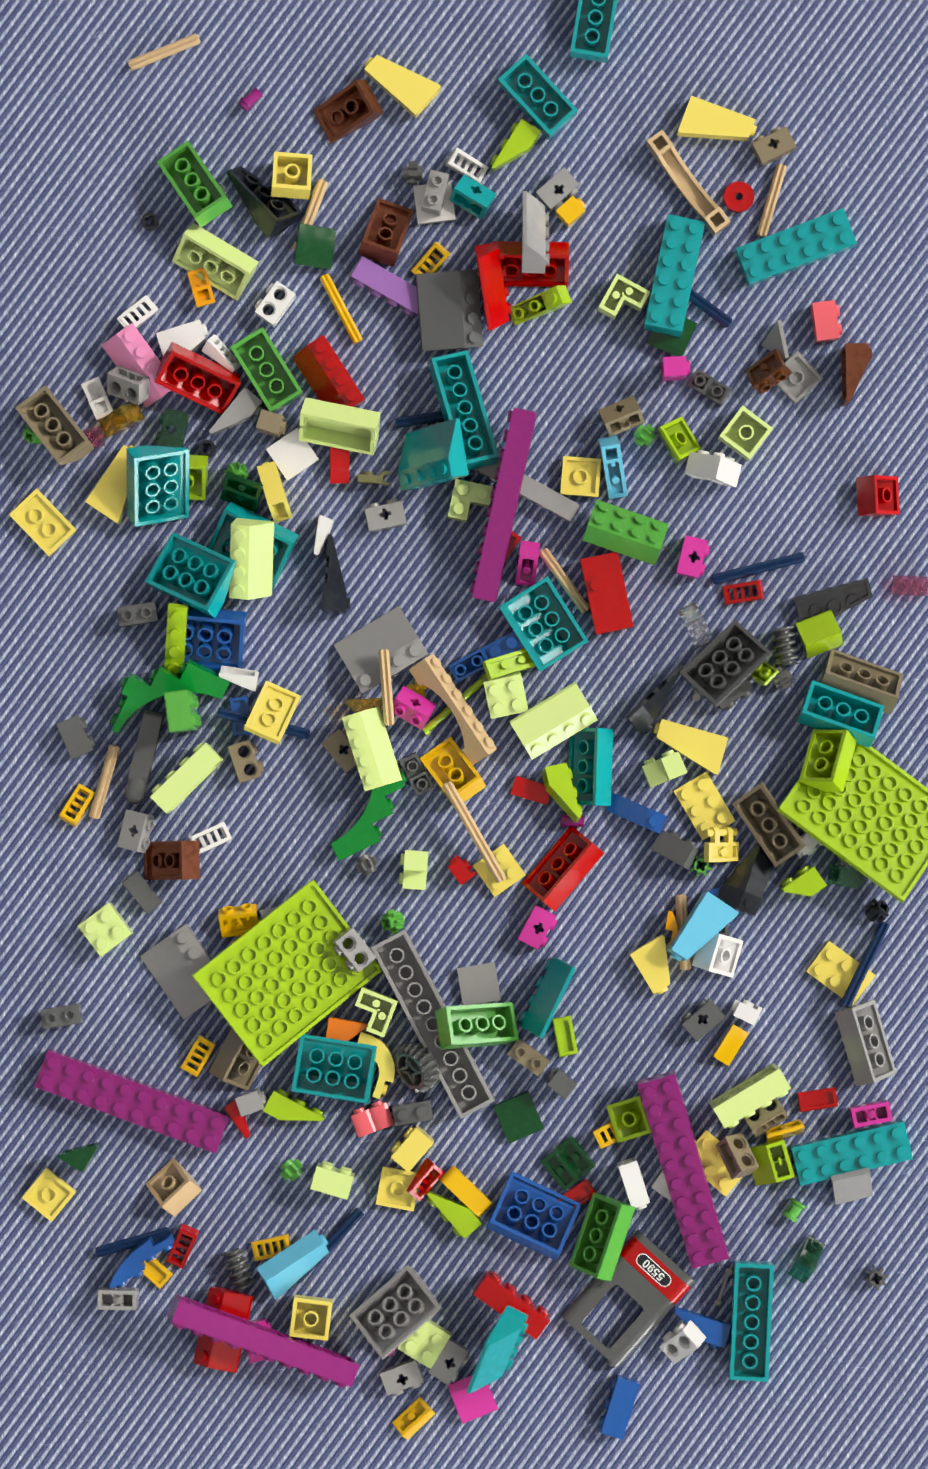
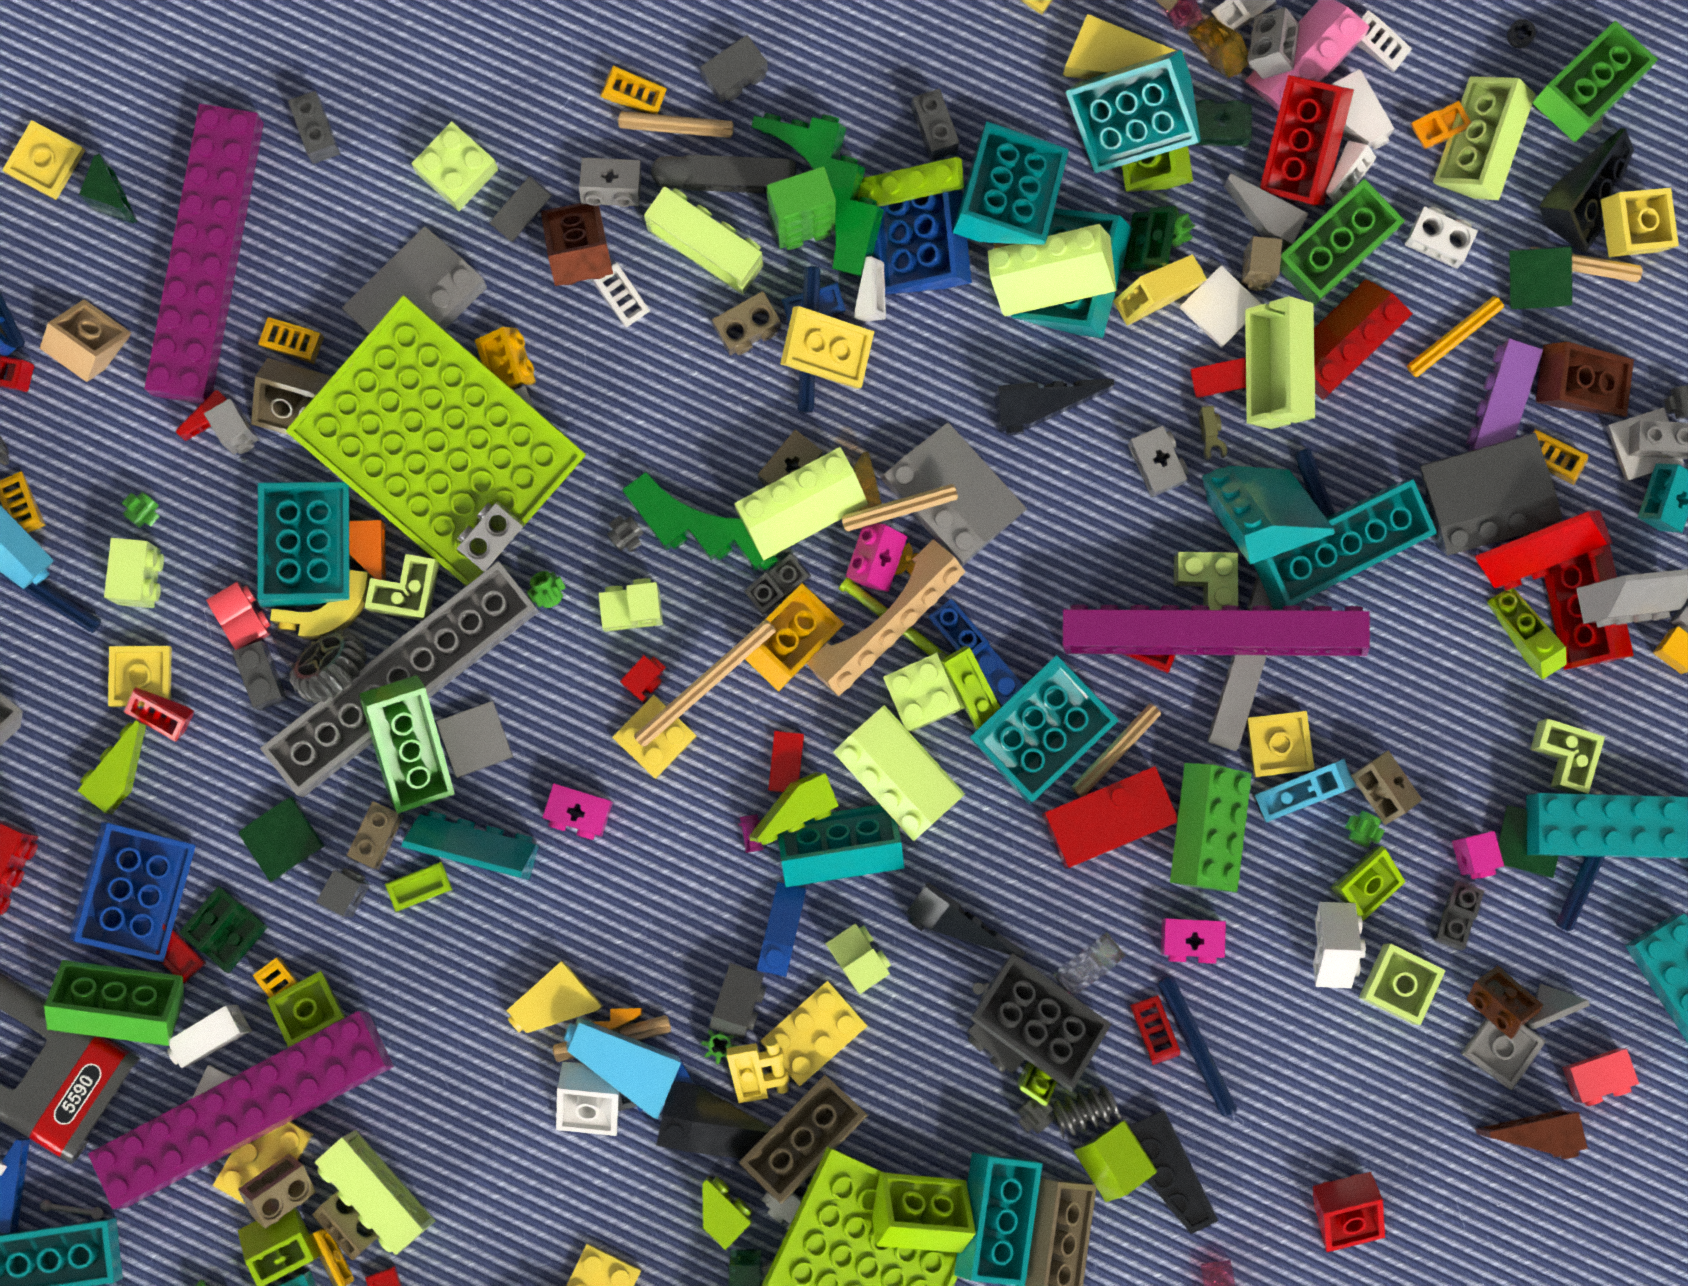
camera: 75 degrees right, 5 degrees down
black bush [198,440,216,458] -> none
lime slope [263,1088,325,1121] -> none
white slope [314,515,334,557] -> none
light yellow brick [391,1125,434,1172] -> none
yellow beam [440,1165,493,1218] -> none
dark pink slope [515,540,540,586] -> none
red slope [521,826,604,912] -> none
light yellow slope [653,719,728,775] -> none
dark grey brick [681,998,726,1042] -> none
yellow slope [712,1023,749,1066] -> none
white brick [731,999,762,1025] -> none

